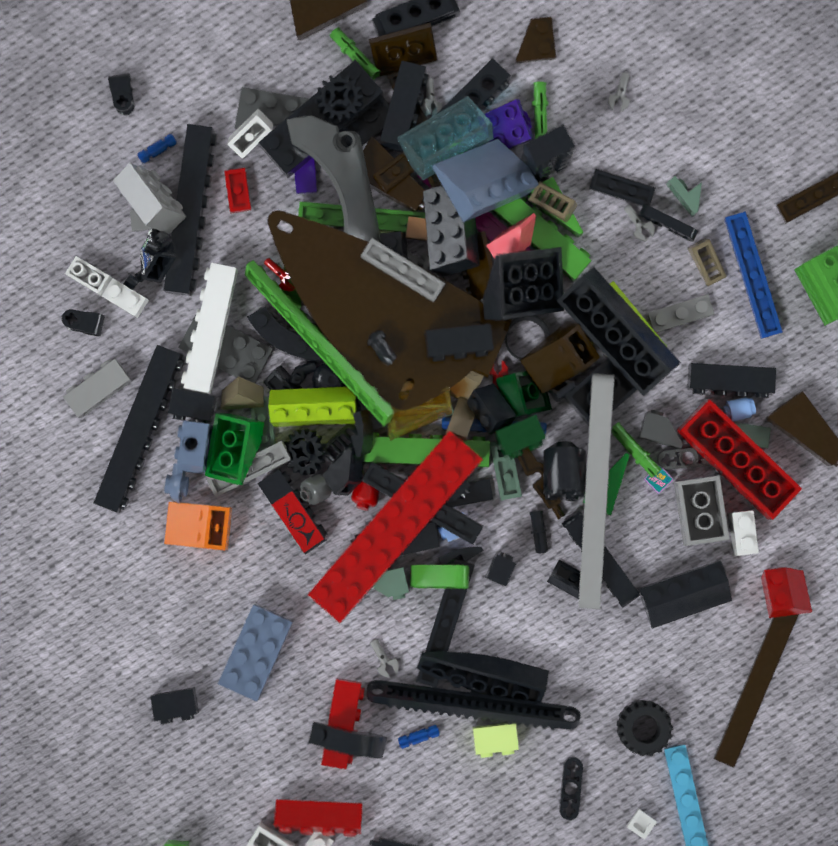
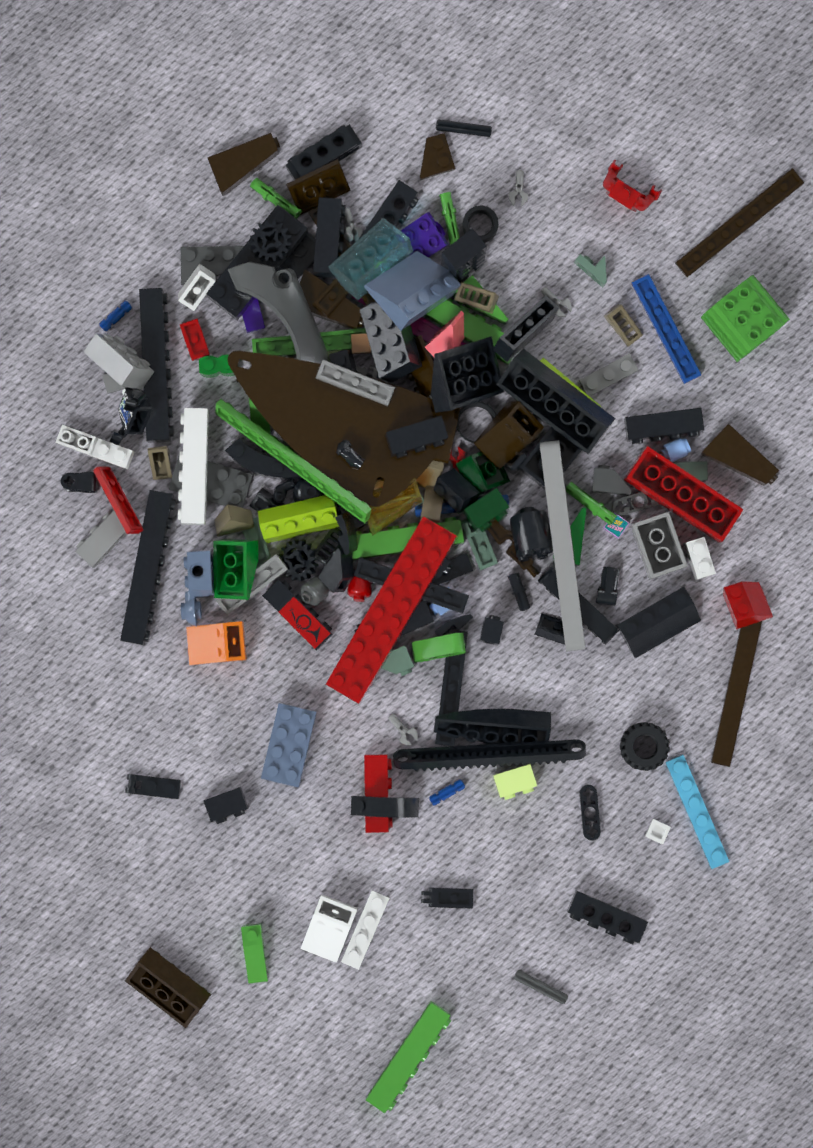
camera: 10 degrees left, 0 degrees up
black piece [108,73,134,116] -> none
black brick [168,388,217,424] -> none
red bar [264,258,295,291] -> none
red brick [274,799,363,837] -> none
black tile [589,168,656,206] -> none
black beam [639,205,698,242] -> none
none -> red tile [93,467,143,534]
none -> black plate [125,774,181,799]
none -> dark tan slope [148,446,172,480]
none -> green brick [199,355,239,378]
none -> black axle [436,119,492,137]
none -> black tyre [462,205,499,243]
none -> black brick [493,296,560,362]
none -> black piece [596,566,620,606]
none -> red torso [603,160,662,212]

